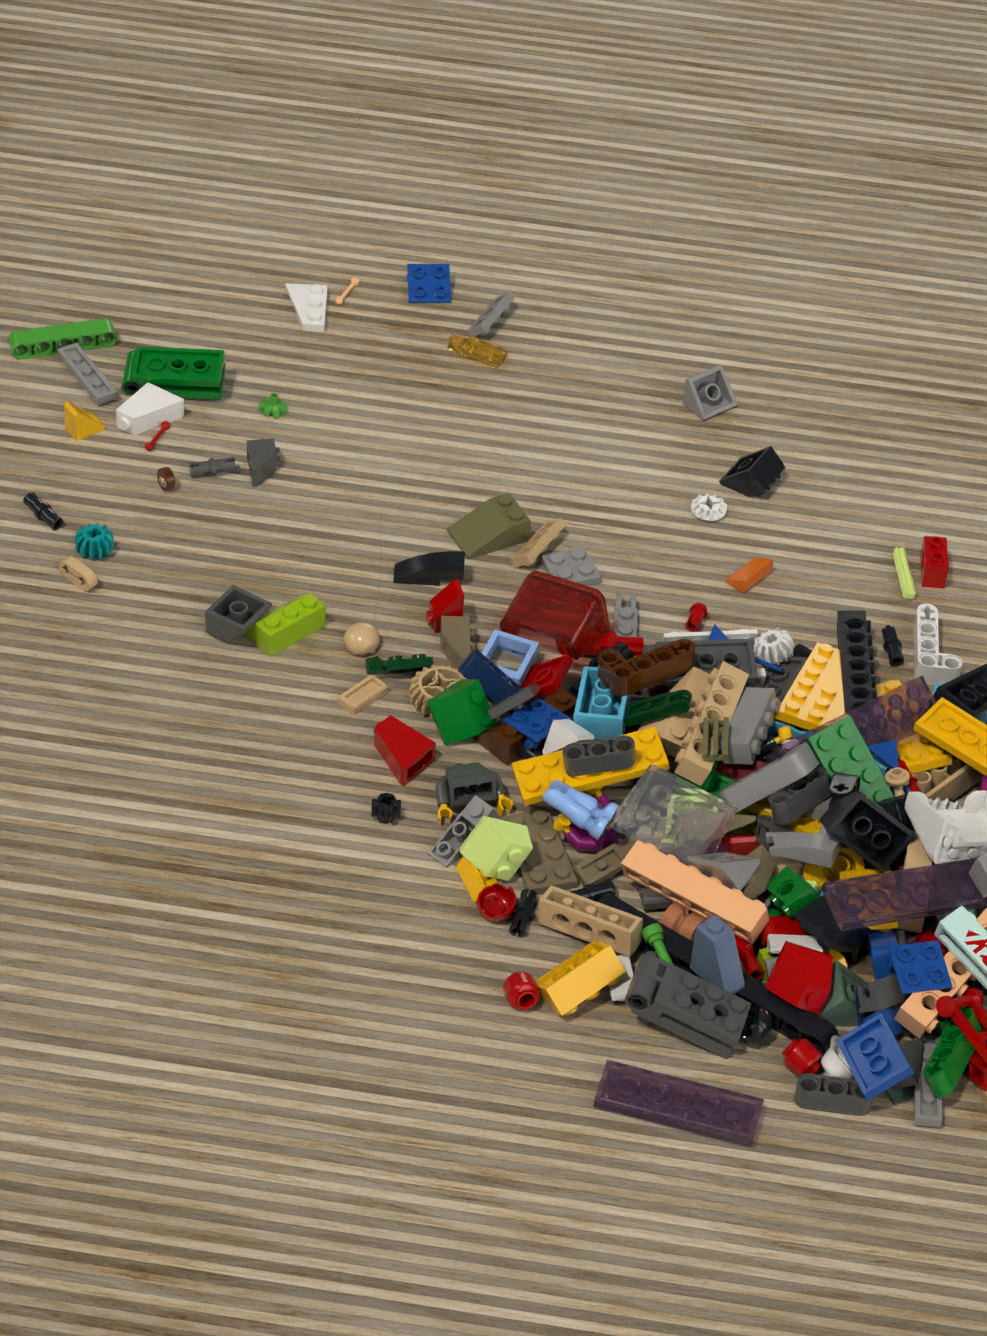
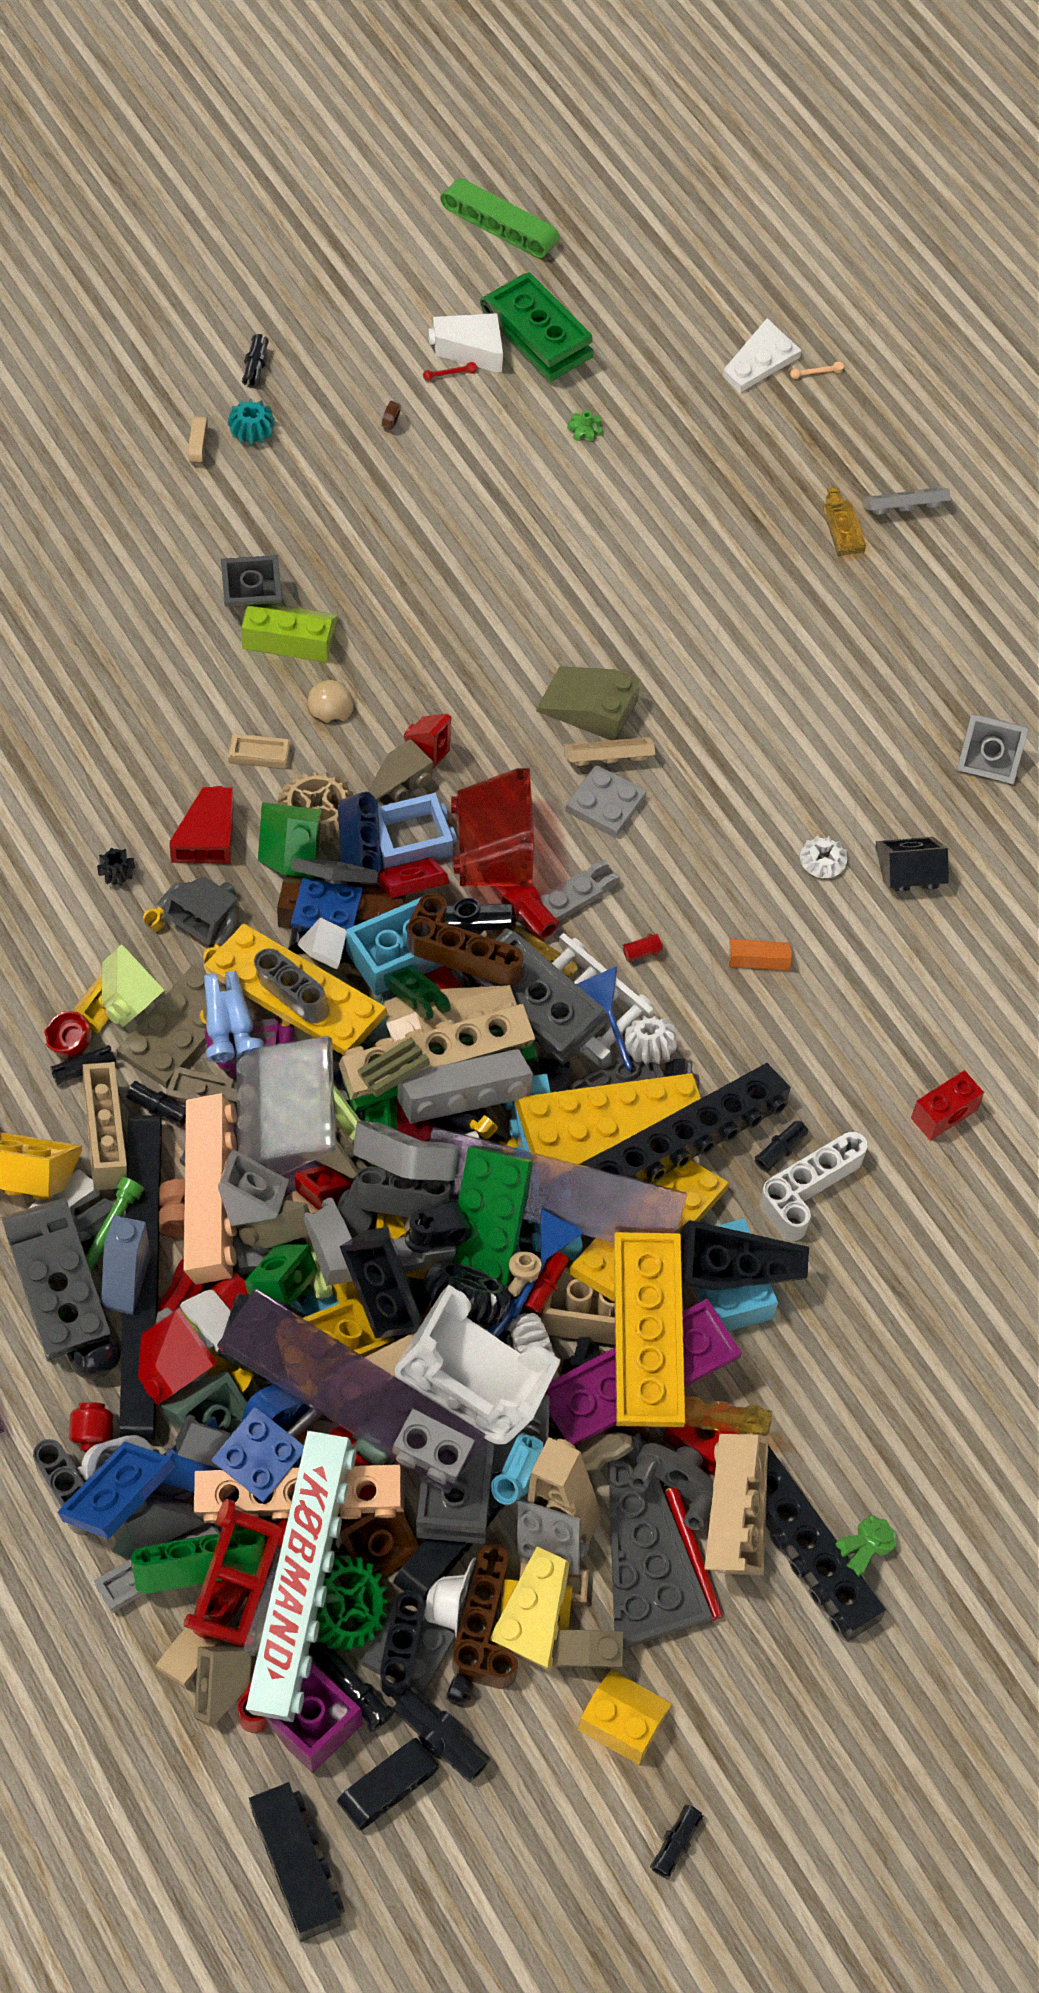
camera: 50 degrees right, 15 degrees up
light grey plate [57,343,117,405] -> none
yellow slope [64,401,106,441] -> none
dark grey pin [189,457,236,477] -> none
dark grey slope [247,438,280,487] -> none
dark green hinge [365,654,434,675] -> none
black slope [393,551,465,586] -> none
blue hinge [407,264,451,303] -> none
light grey slope [428,795,502,868] -> none
yellowish green axle [893,547,916,600] -> none

